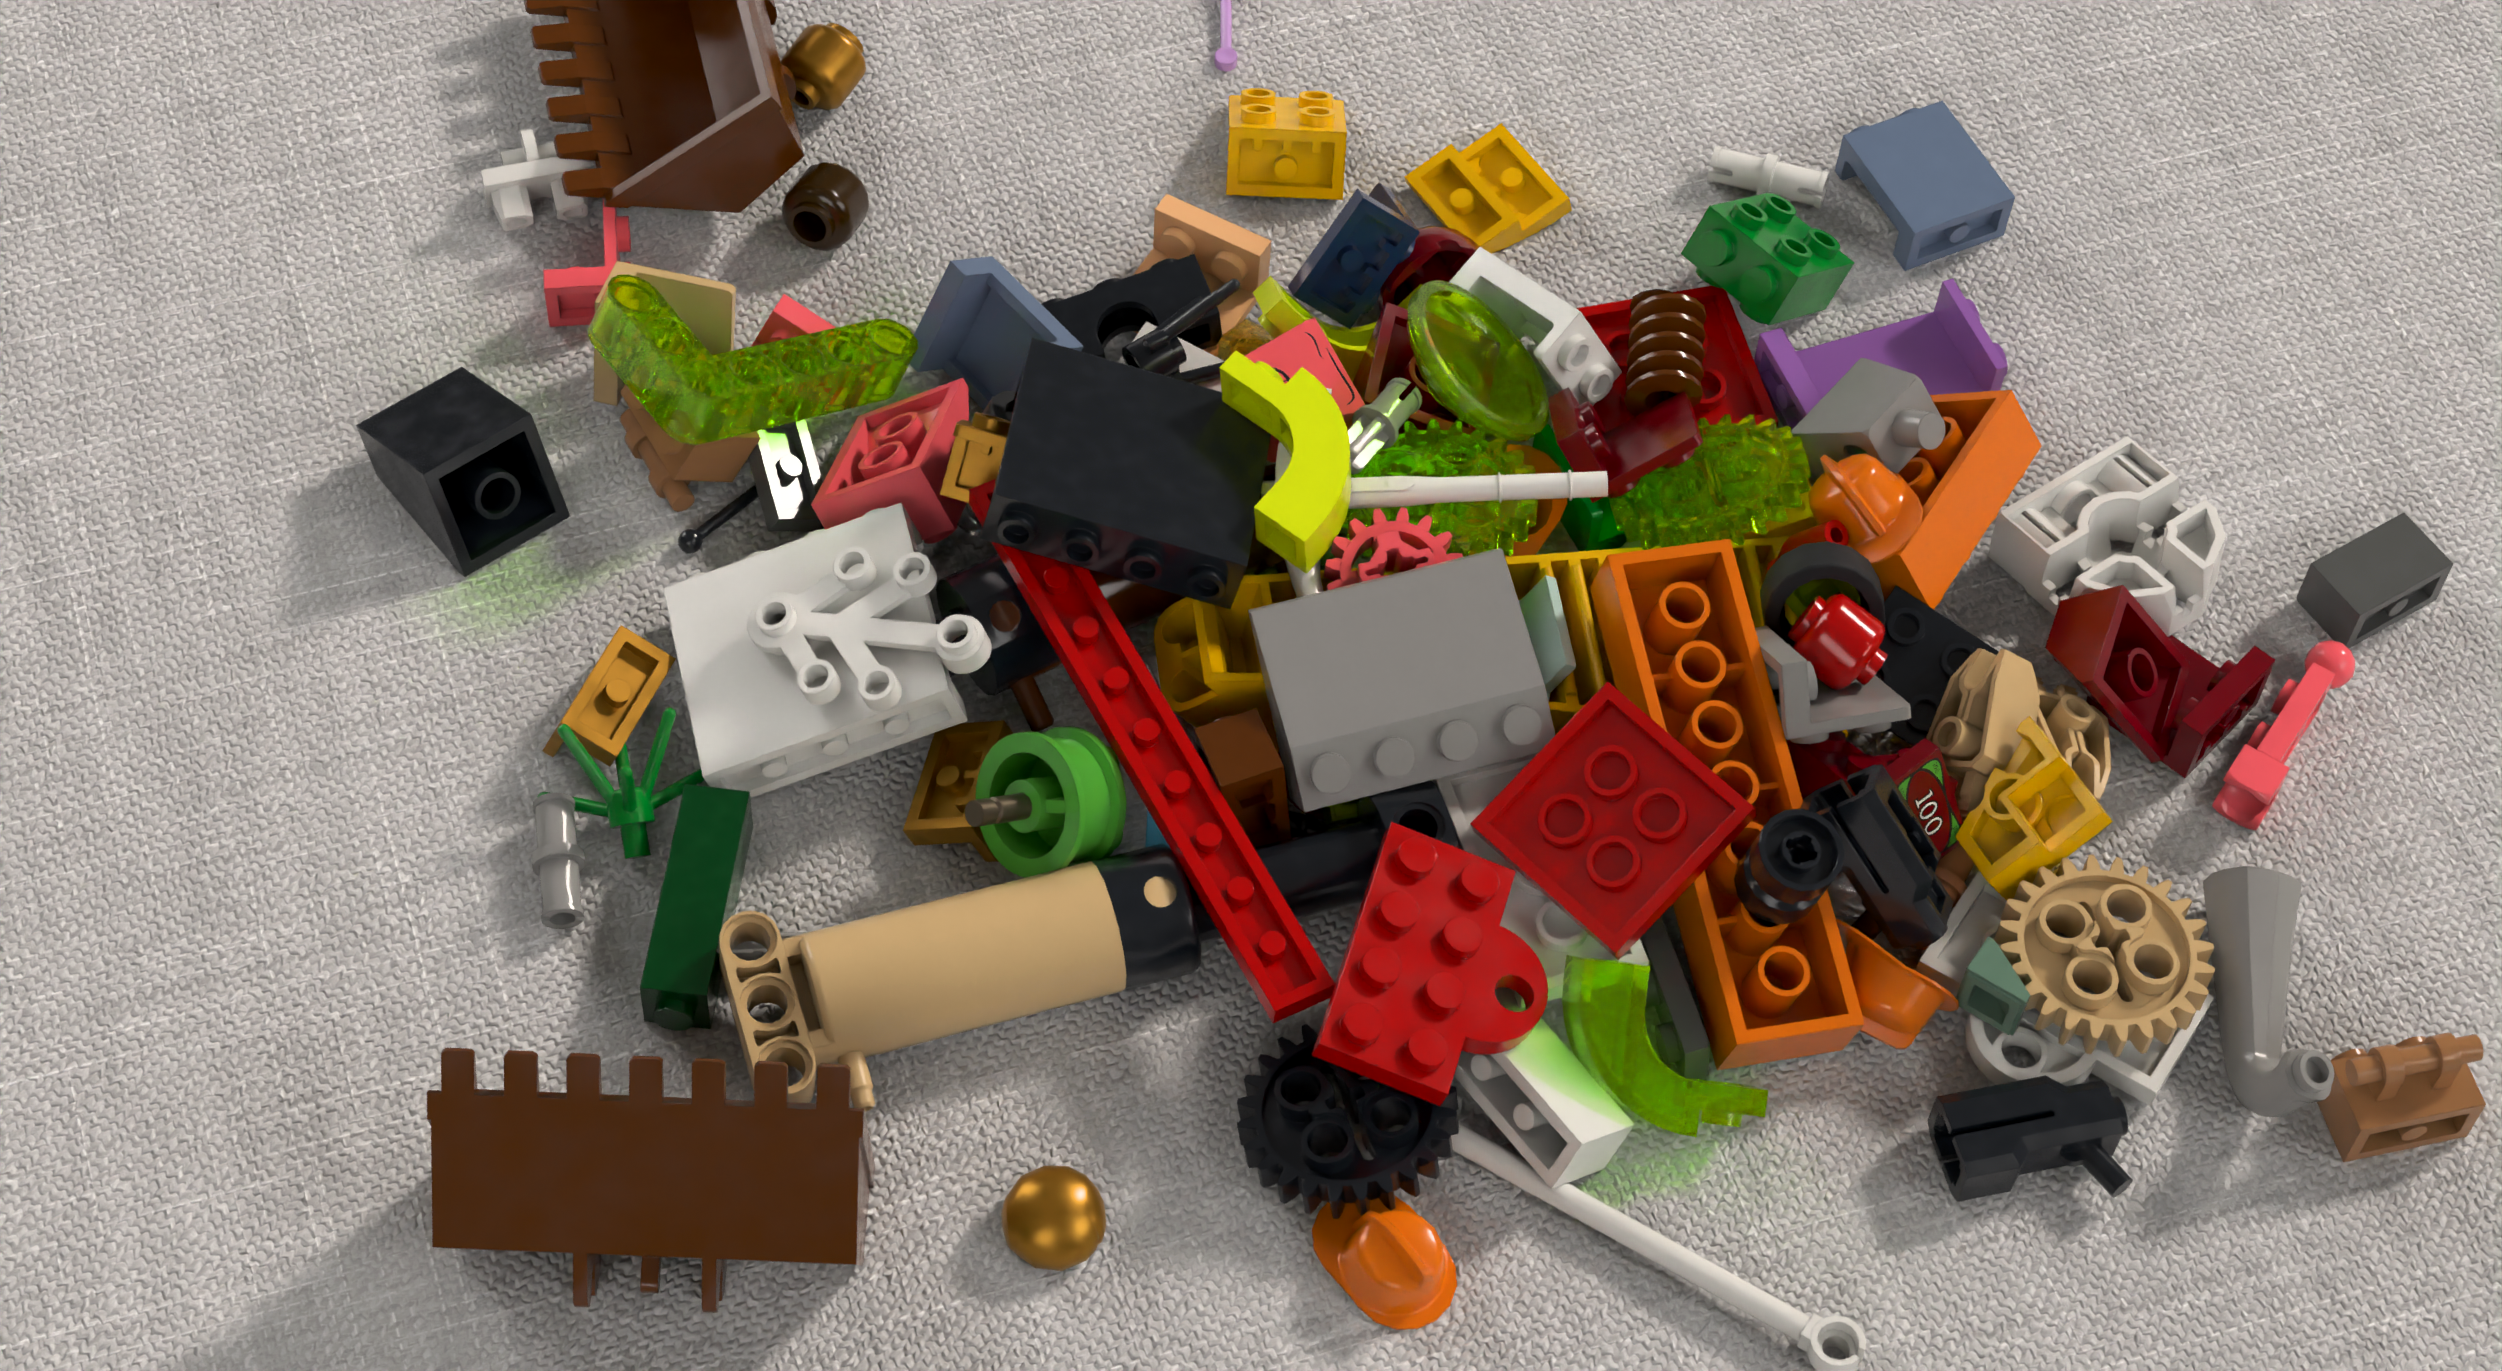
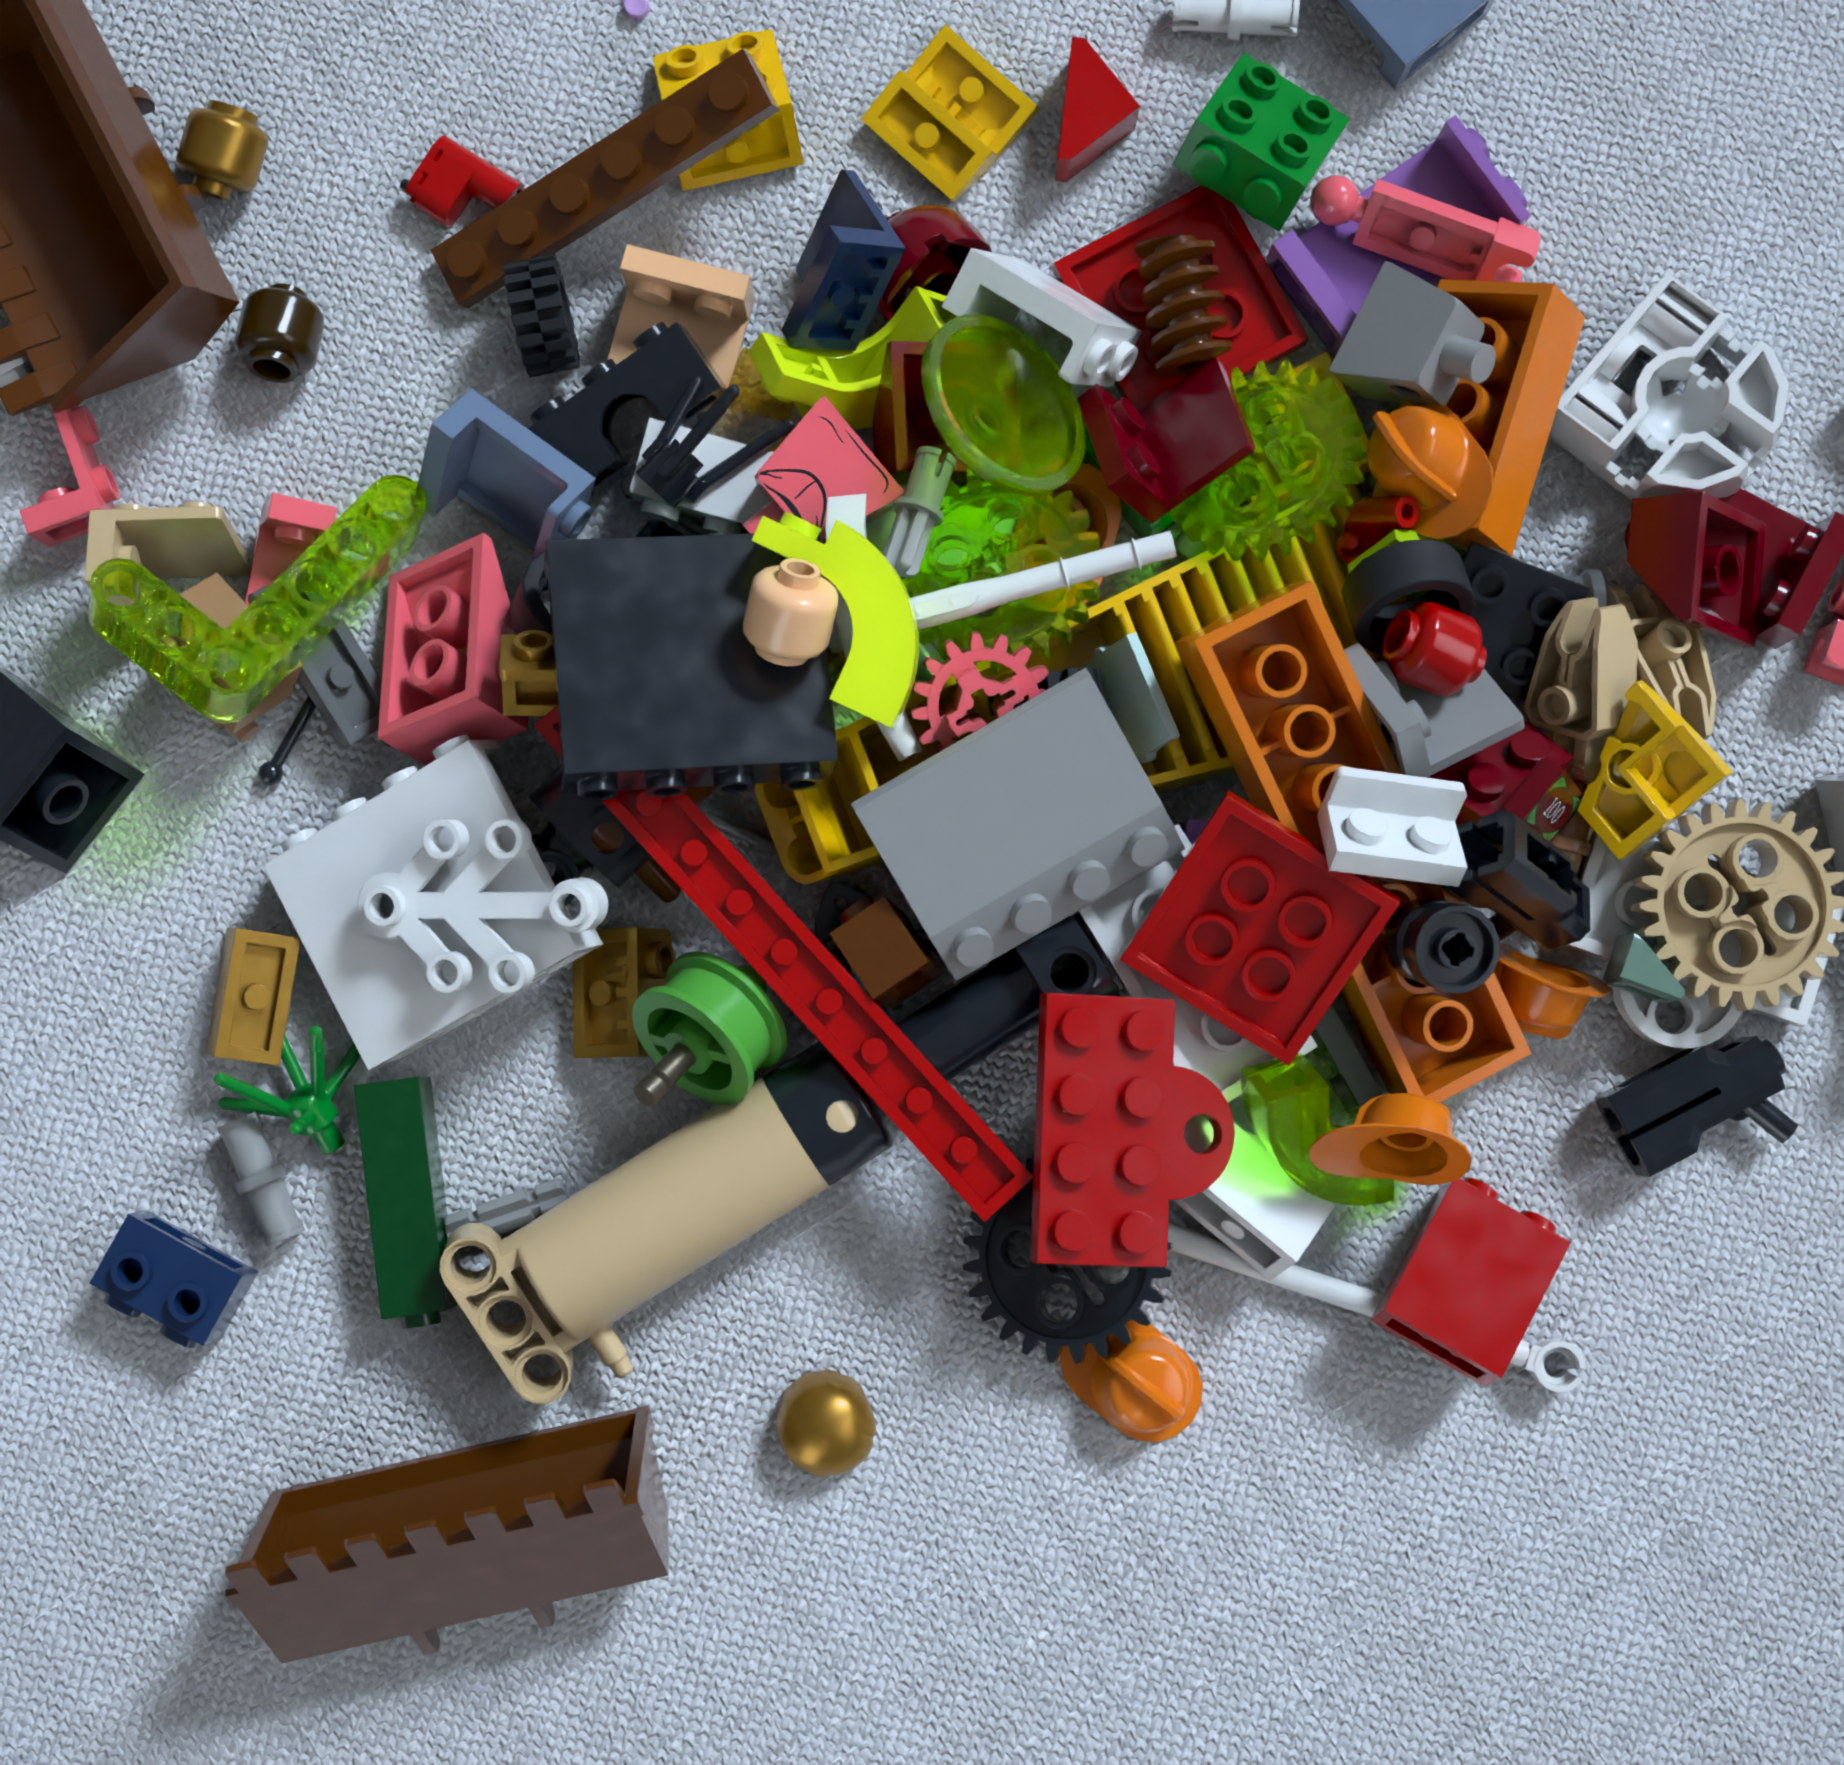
camera: 10 degrees left, 30 degrees up
none -> dark blue brick [89,1211,259,1348]
none -> red piece [400,135,525,227]
none -> reddish brown plate [431,48,780,308]
none -> black tyre [503,254,580,378]
none -> light nougat head [743,558,838,666]
none -> red slope [1055,37,1140,182]
none -> orange piece [1309,1093,1472,1185]
none -> coral plate [1310,175,1541,282]
none -> white bracket [1317,766,1468,887]
none -> red brick [1370,1177,1571,1387]

